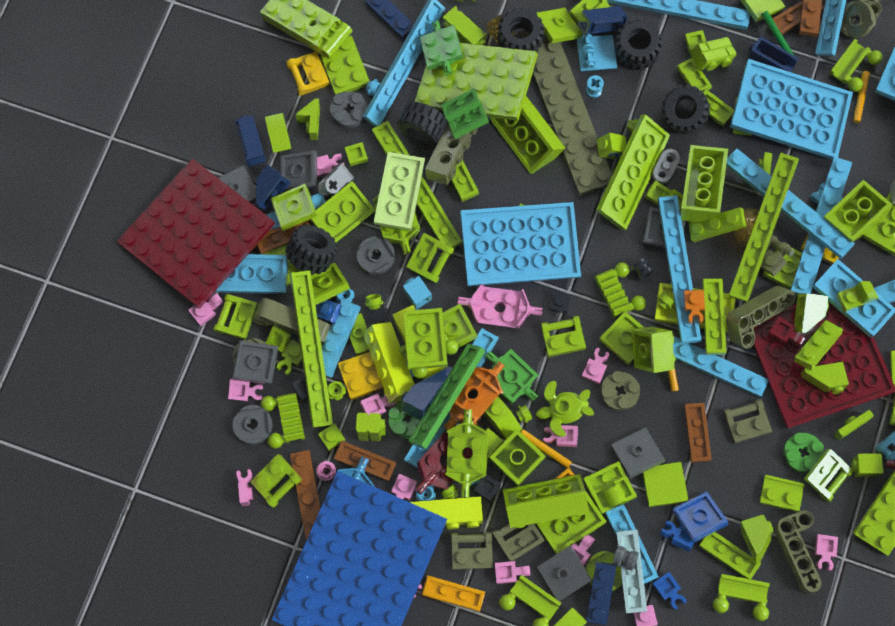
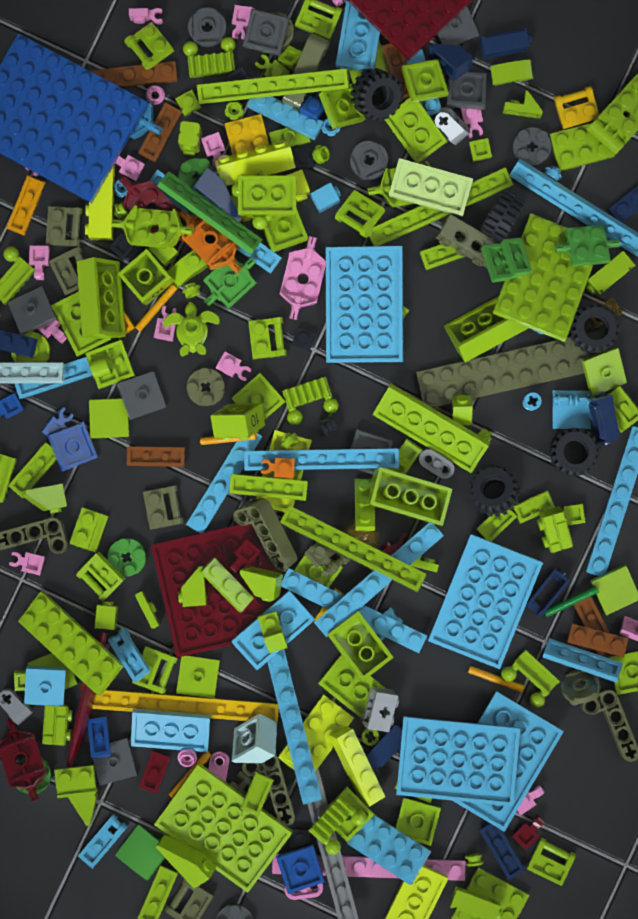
camera: 95 degrees right, 15 degrees up
dark grey wheel [613,545,639,571] -> none
none -> dark red plate [380,533,408,555]

